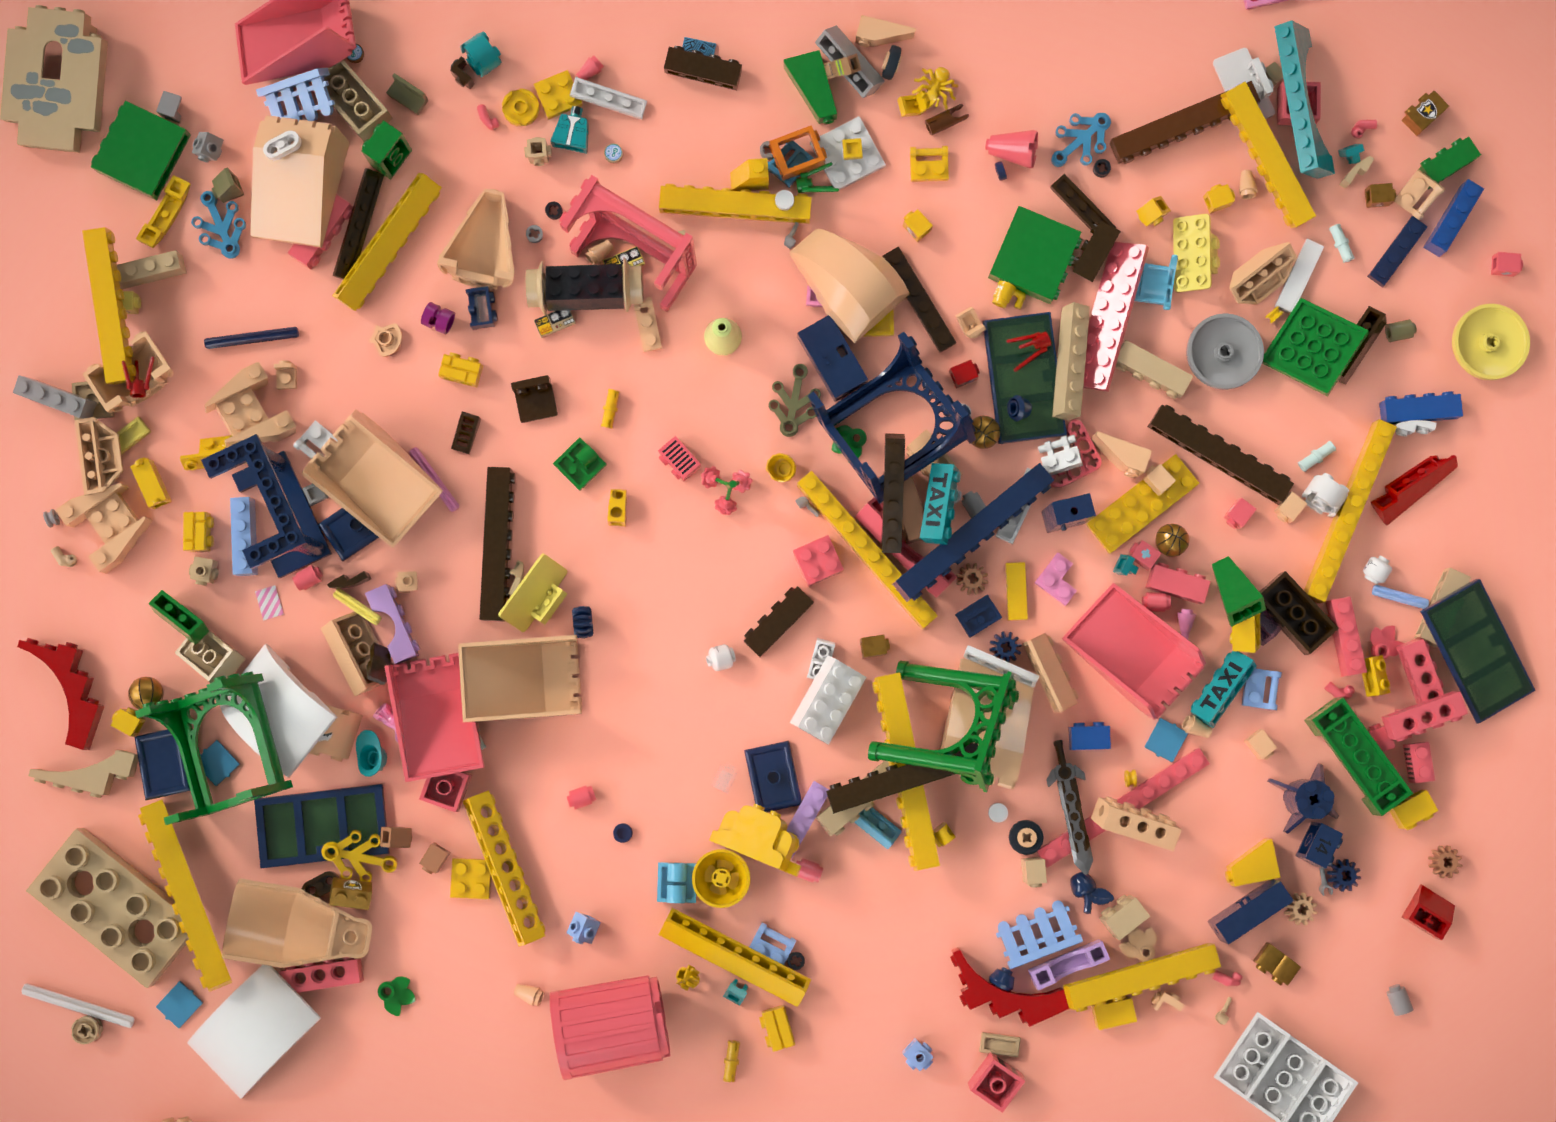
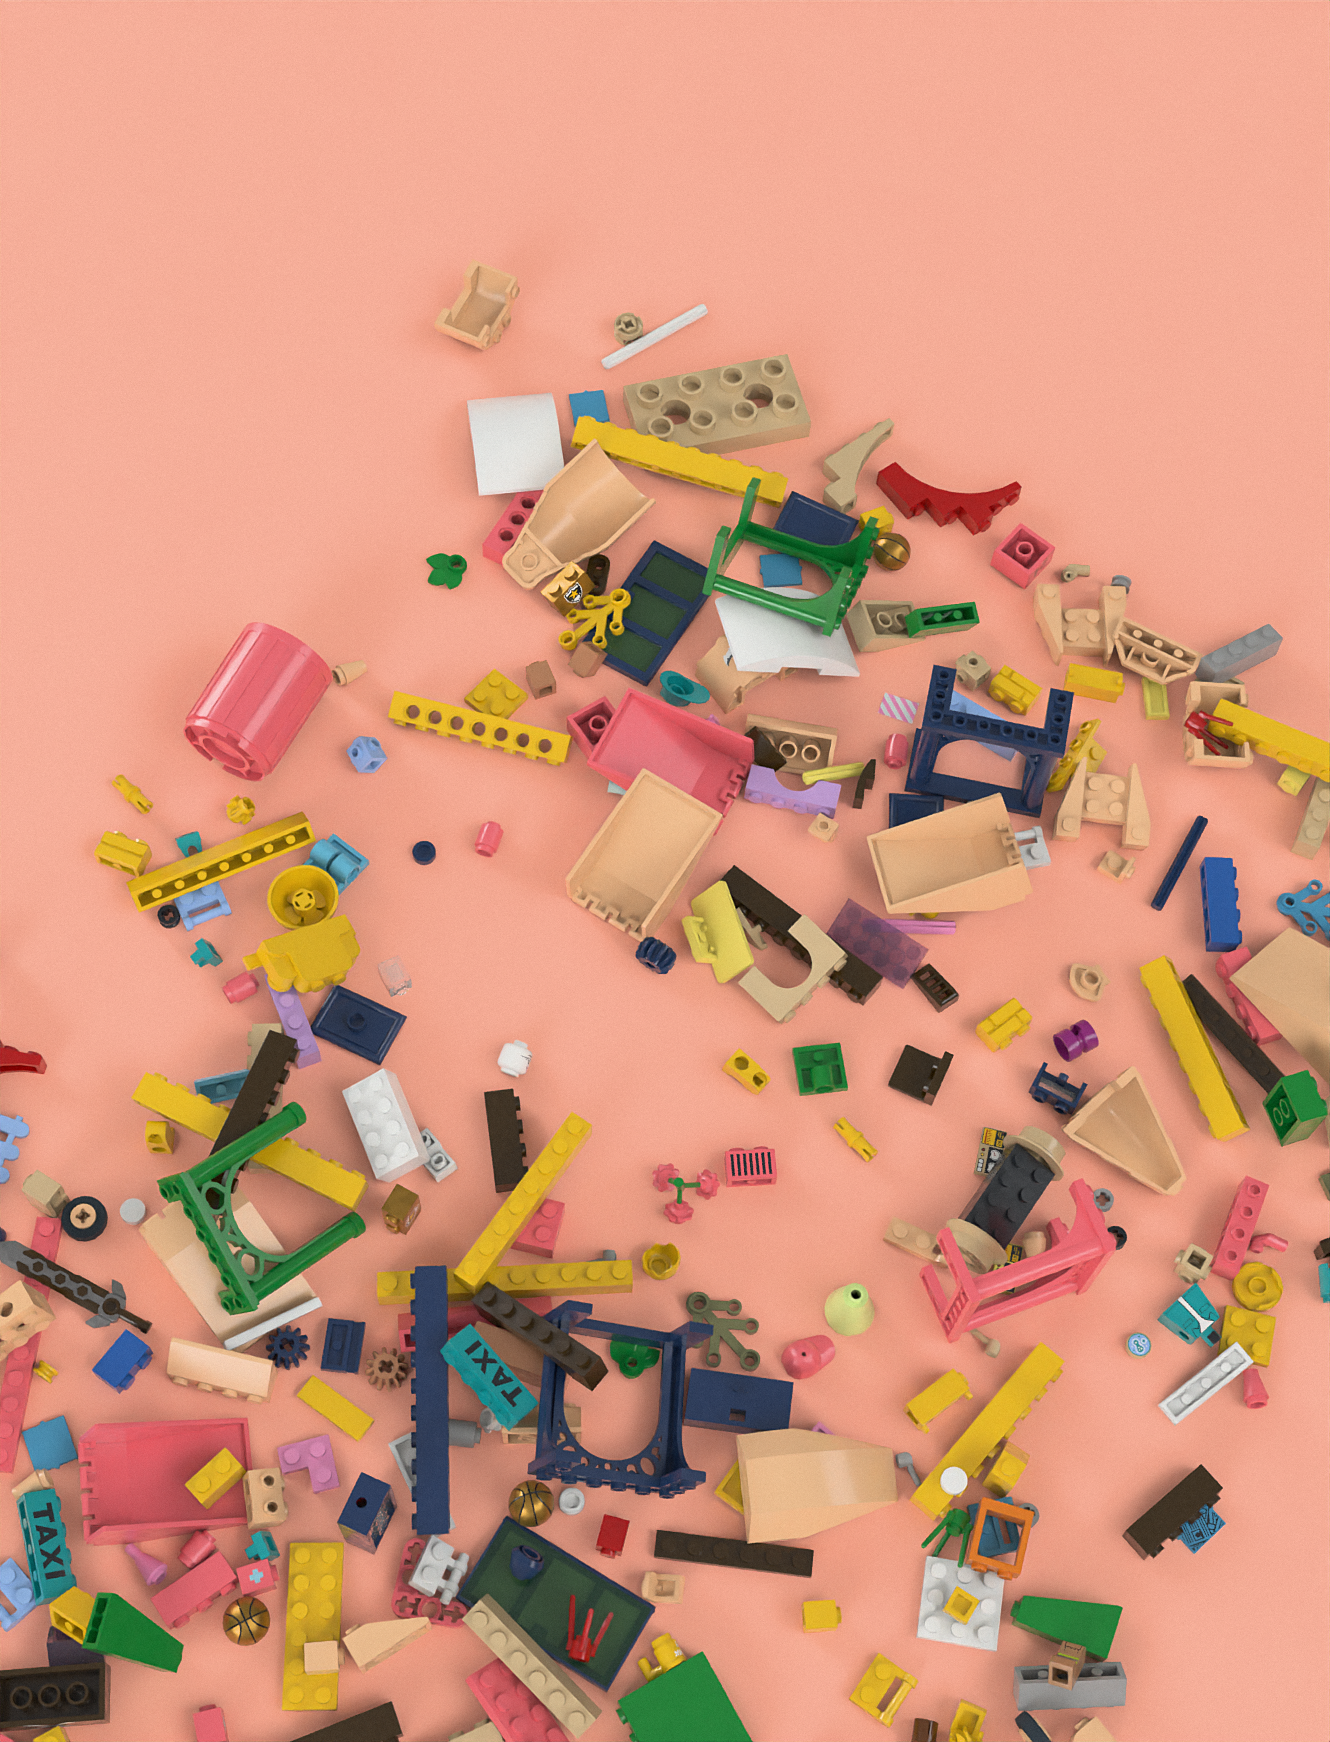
camera: 125 degrees right, 20 degrees down
none -> yellow brick [185,1447,247,1509]
none -> teal tile [190,938,223,968]
none -> light nougat brick [242,1467,288,1530]
none -> yellow brick [453,1112,592,1295]
none -> tan arch [738,914,848,1025]
none -> coral cap [781,1335,835,1380]
none -> plate [826,898,929,989]
none -> yellow brick [903,1368,973,1434]
none -> coral brick [990,523,1056,589]
none -> blue brick [1199,857,1242,952]
none -> coral brick [1210,1175,1269,1281]

